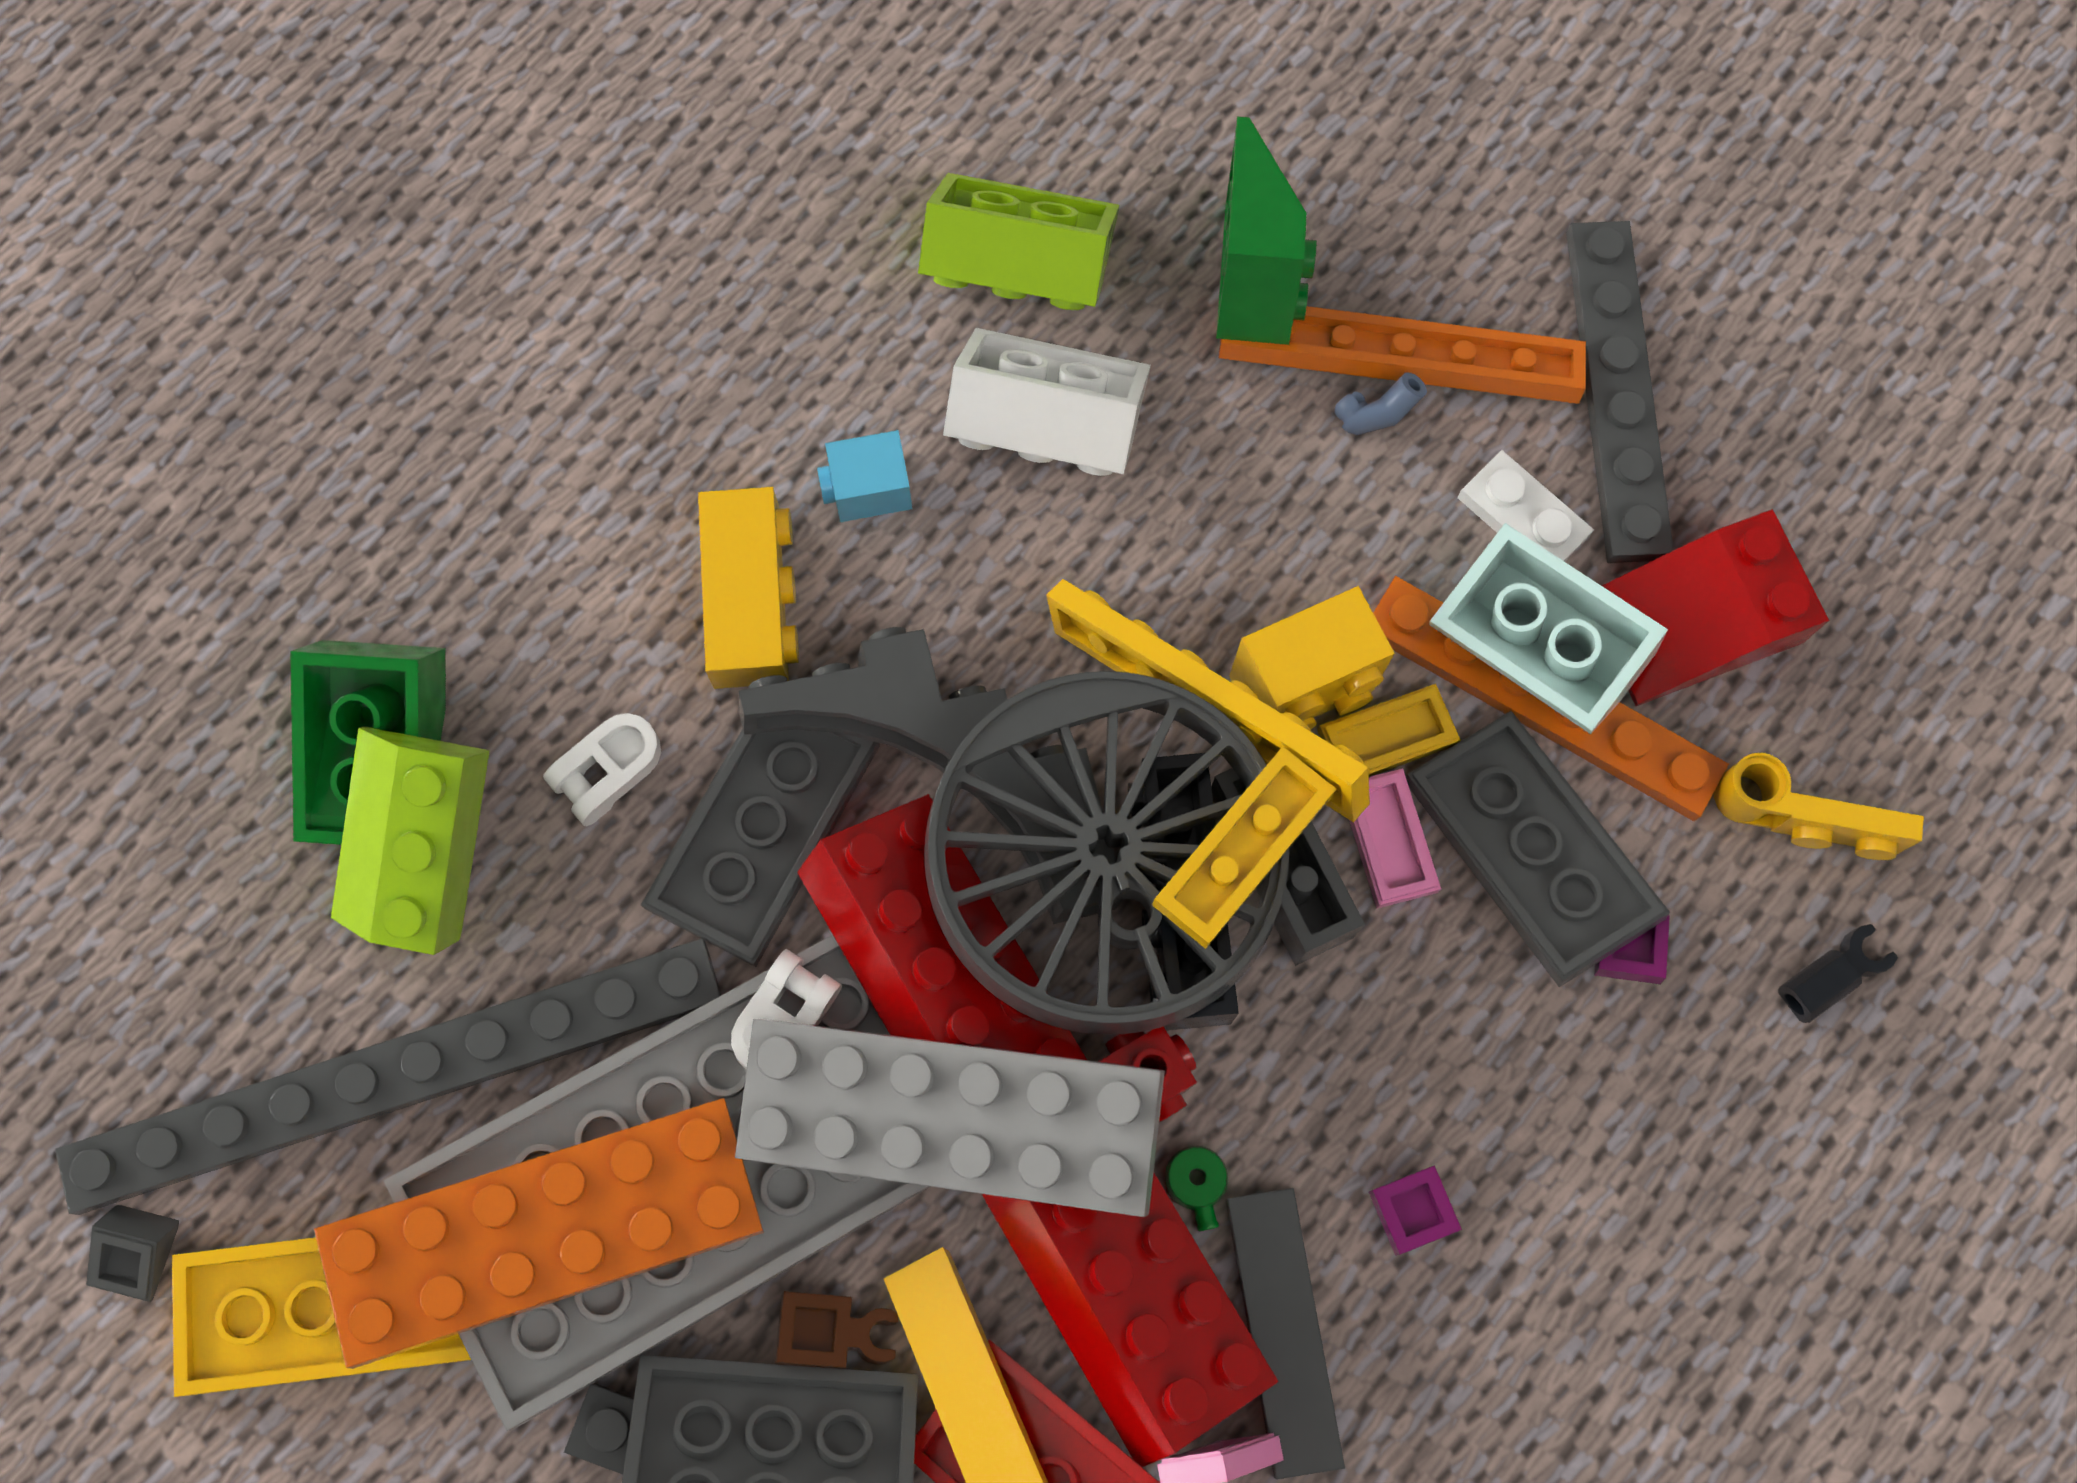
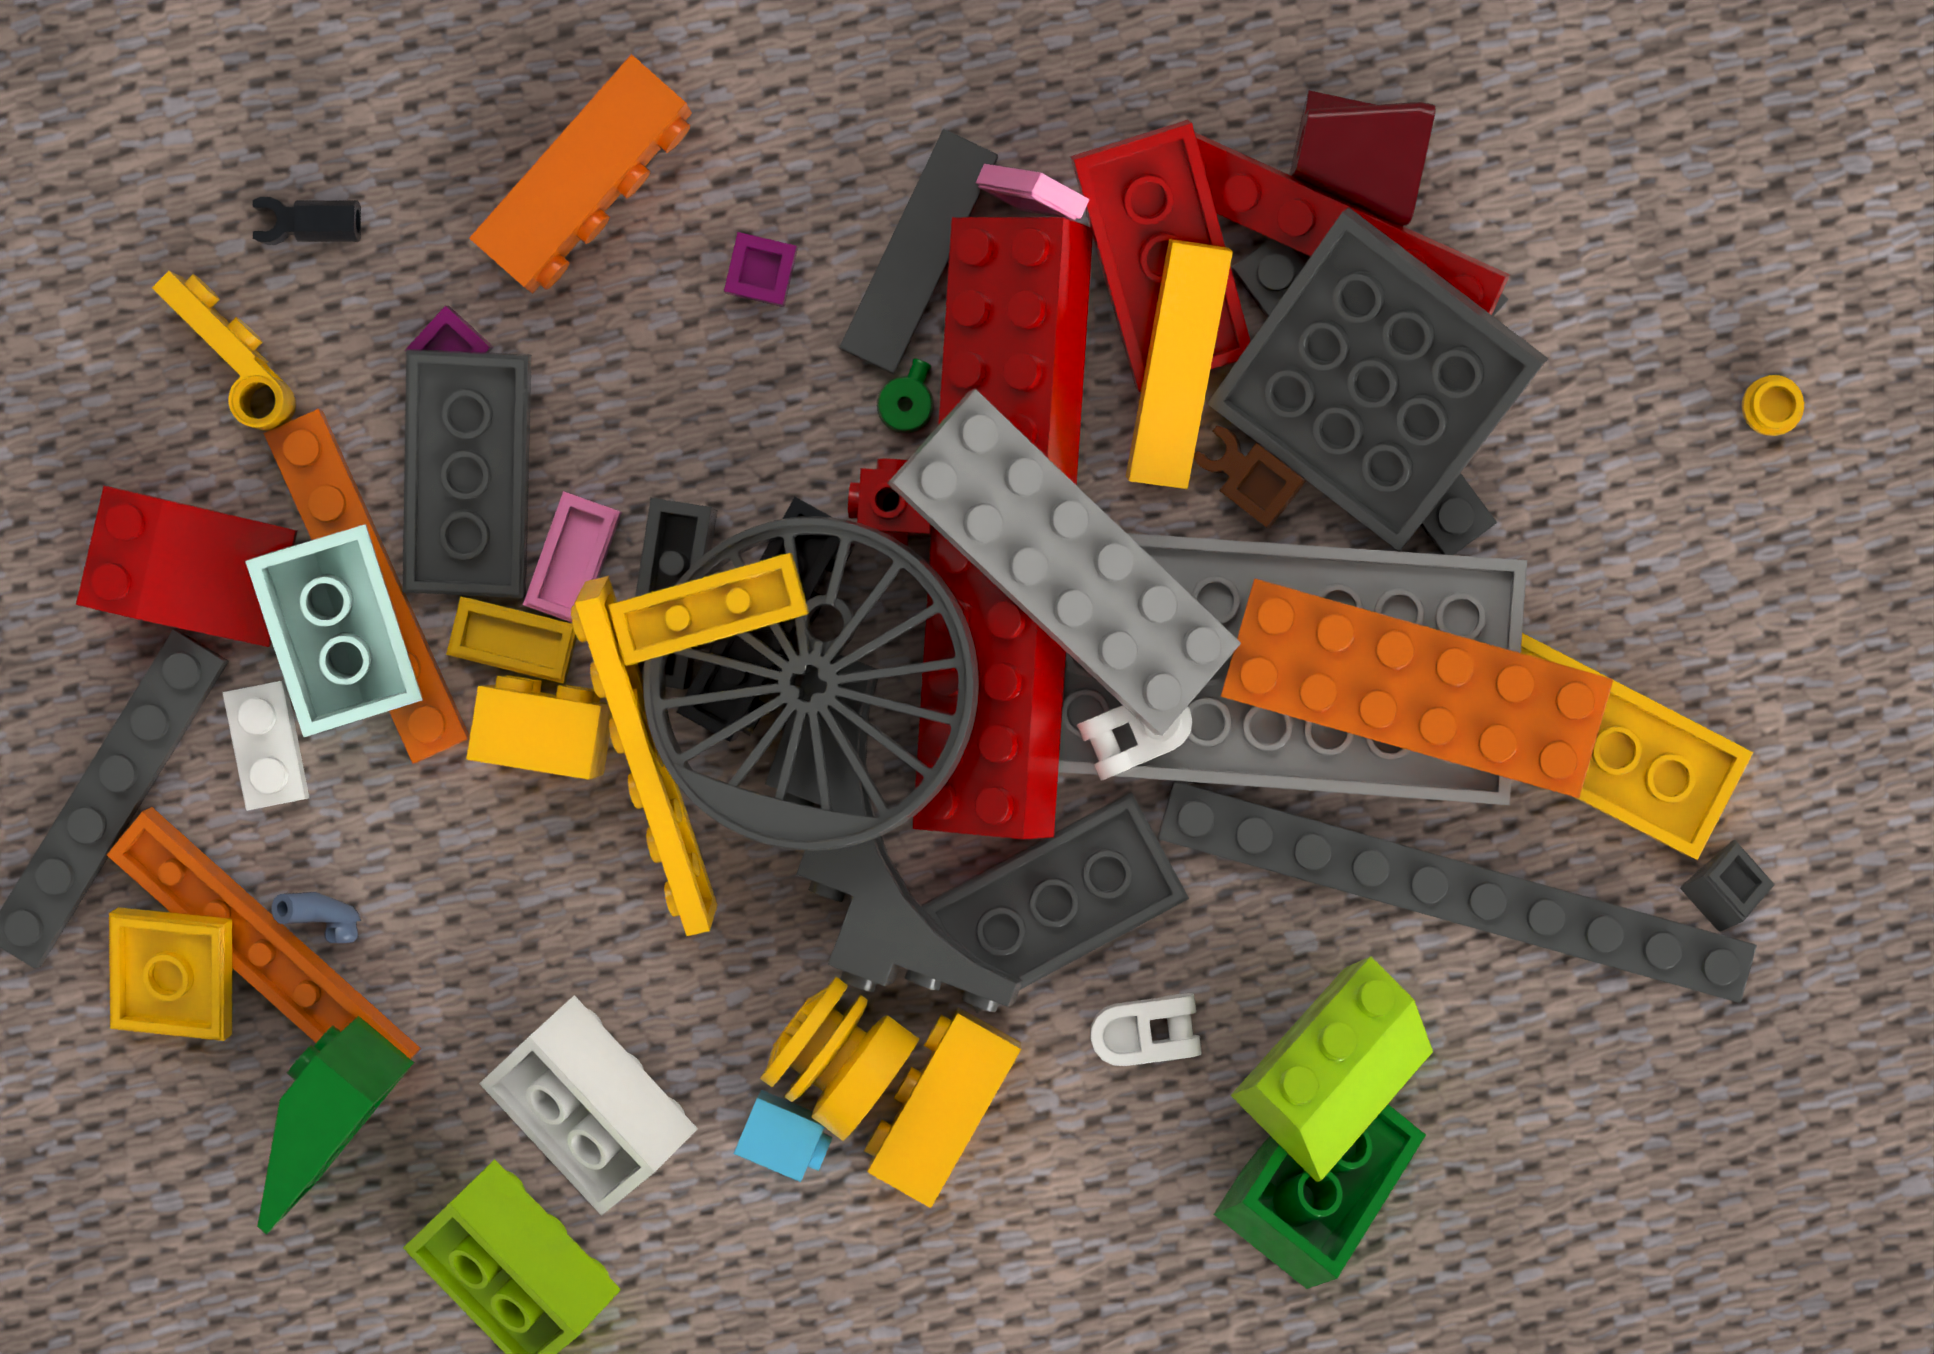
camera: 145 degrees left, 15 degrees up
none -> yellow tile [109,907,232,1041]
none -> orange brick [469,54,692,294]
none -> yellow wheel [760,976,919,1141]

